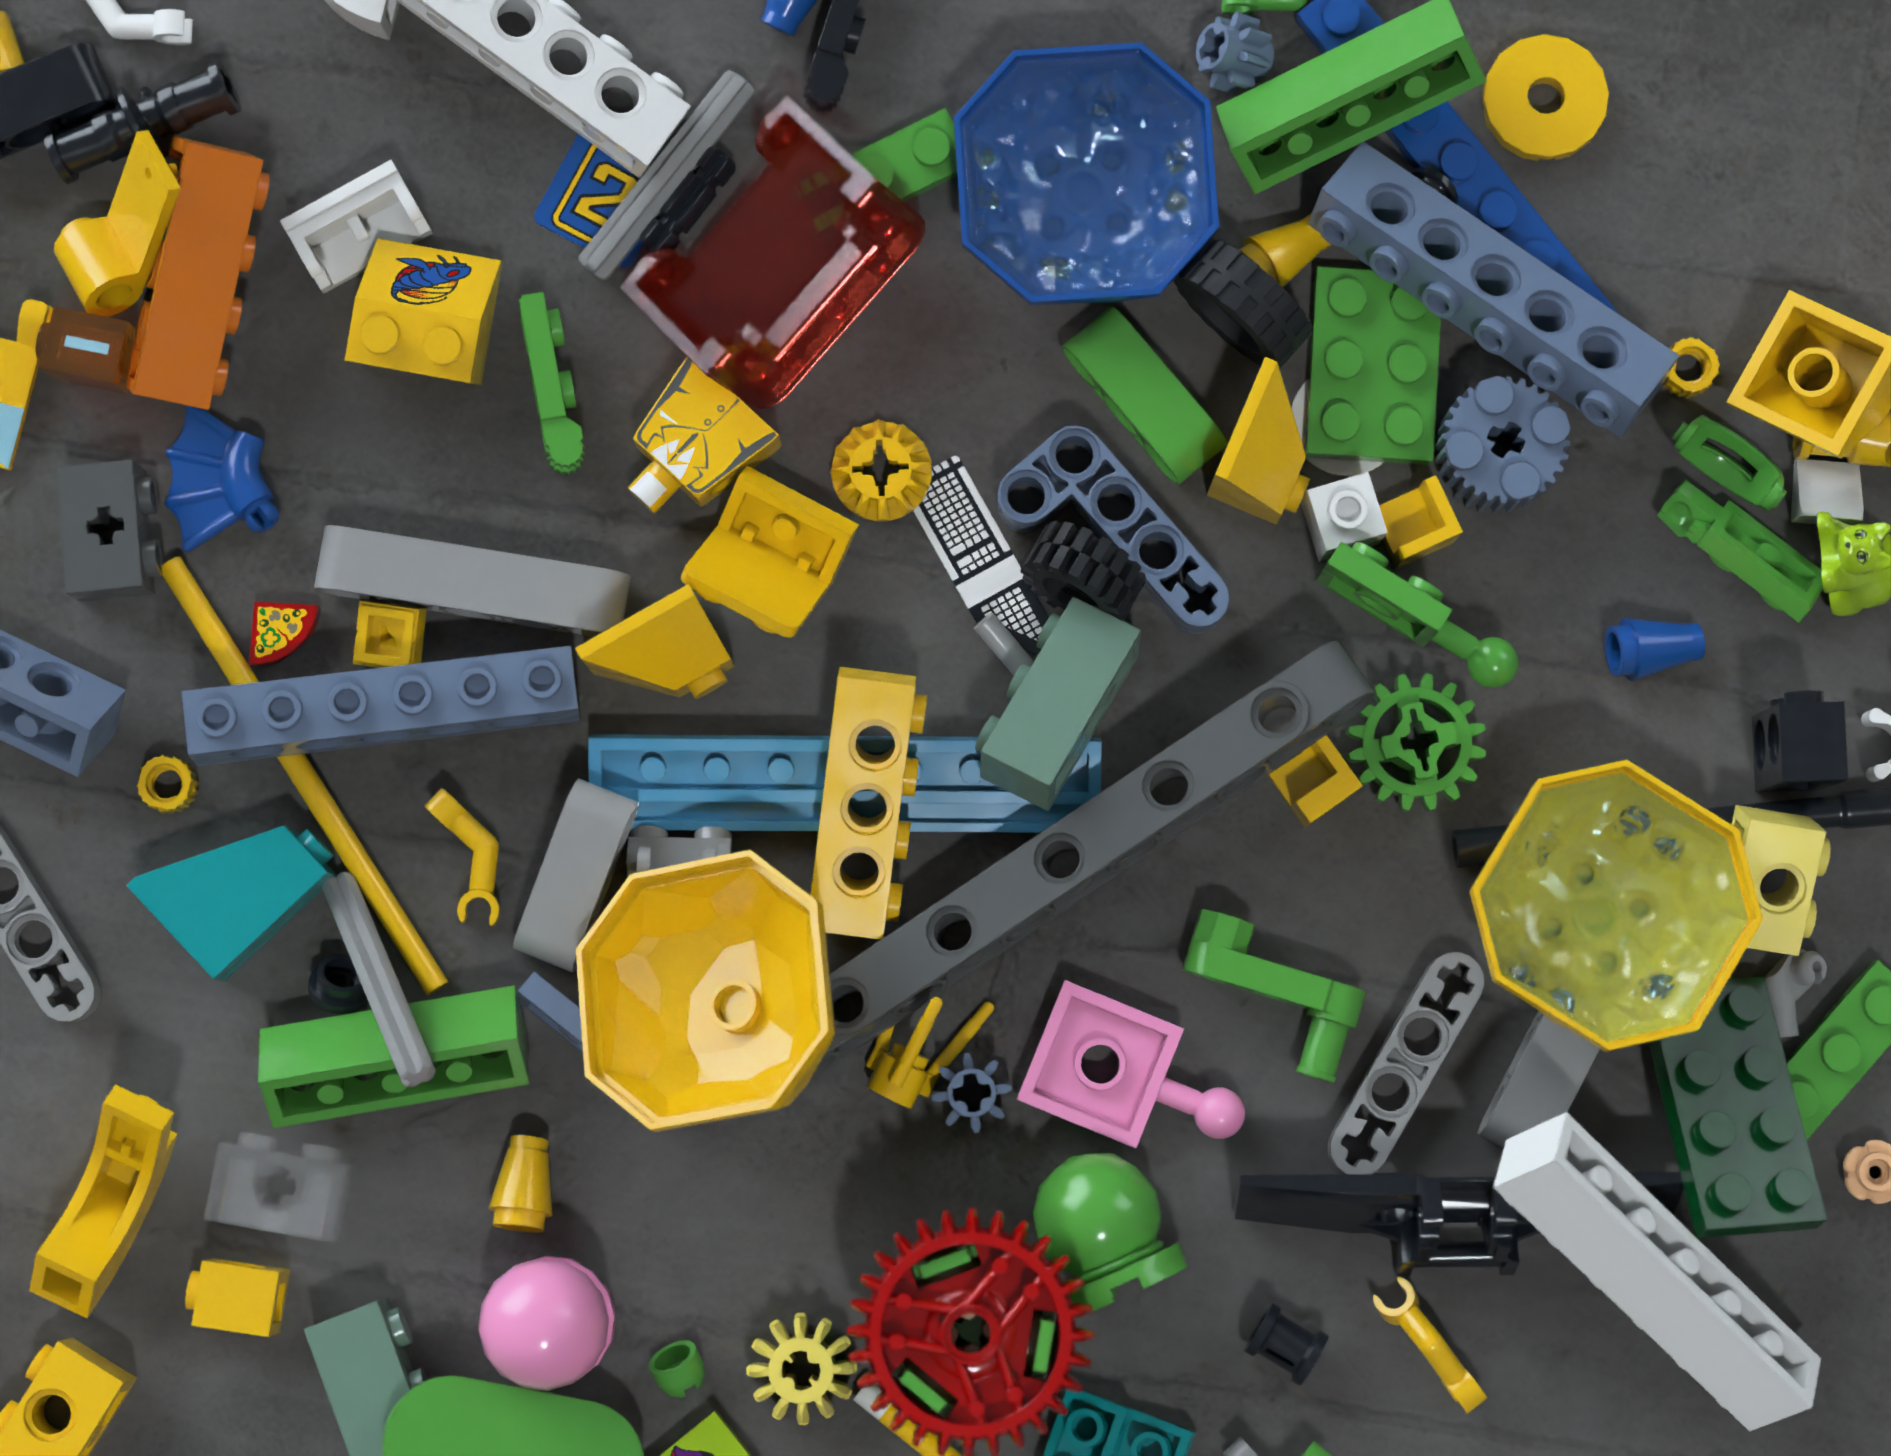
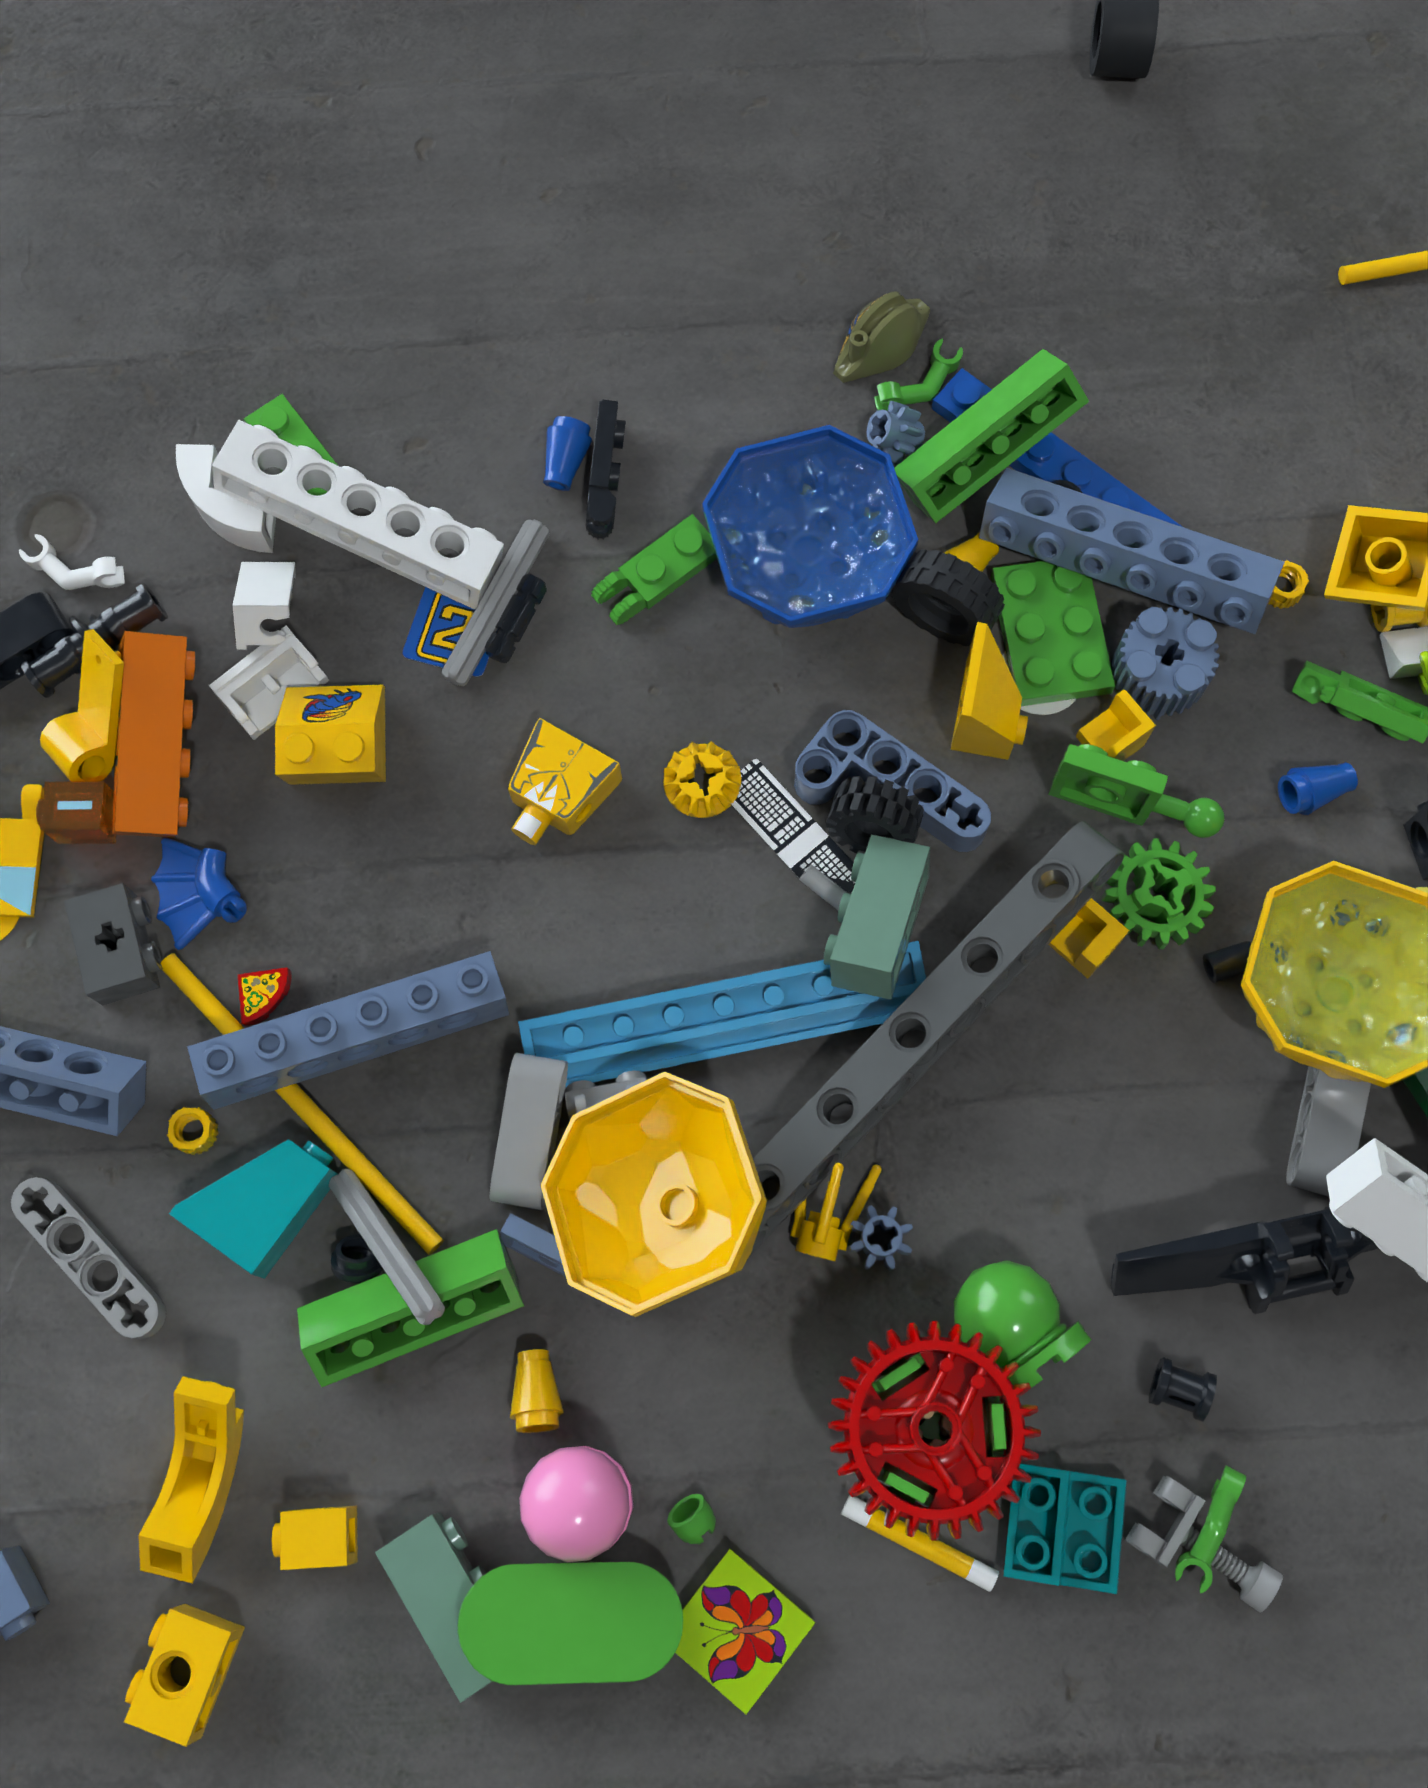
camera: 10 degrees left, 10 degrees down
clear brick [204,1131,357,1243] -> none
light grey beam [314,525,631,637] -> none
yellow tile [353,600,427,668] -> none
yellow arm [424,788,501,926] -> none
bright green hinge [519,292,585,476] -> none
yellow slope [575,584,735,699] -> none
clear red windscreen [620,95,925,409] -> none
yellow bracket [681,466,859,638] -> none
light yellow gear [746,1312,858,1425] -> none
yellow brick [811,667,927,940] -> none
bright pink plate [1016,980,1245,1149] -> none
bright green beam [1061,306,1227,485] -> none
bright green beam [1182,909,1367,1083] -> none
white brick [1301,472,1388,562] -> none
light grey beam [1328,952,1484,1174] -> none
yellow arm [1373,1277,1487,1414] -> none
yellow tile [1482,34,1609,161] -> none
bright green helmet [1672,415,1787,511] -> none
none -> white hinge [233,562,296,650]

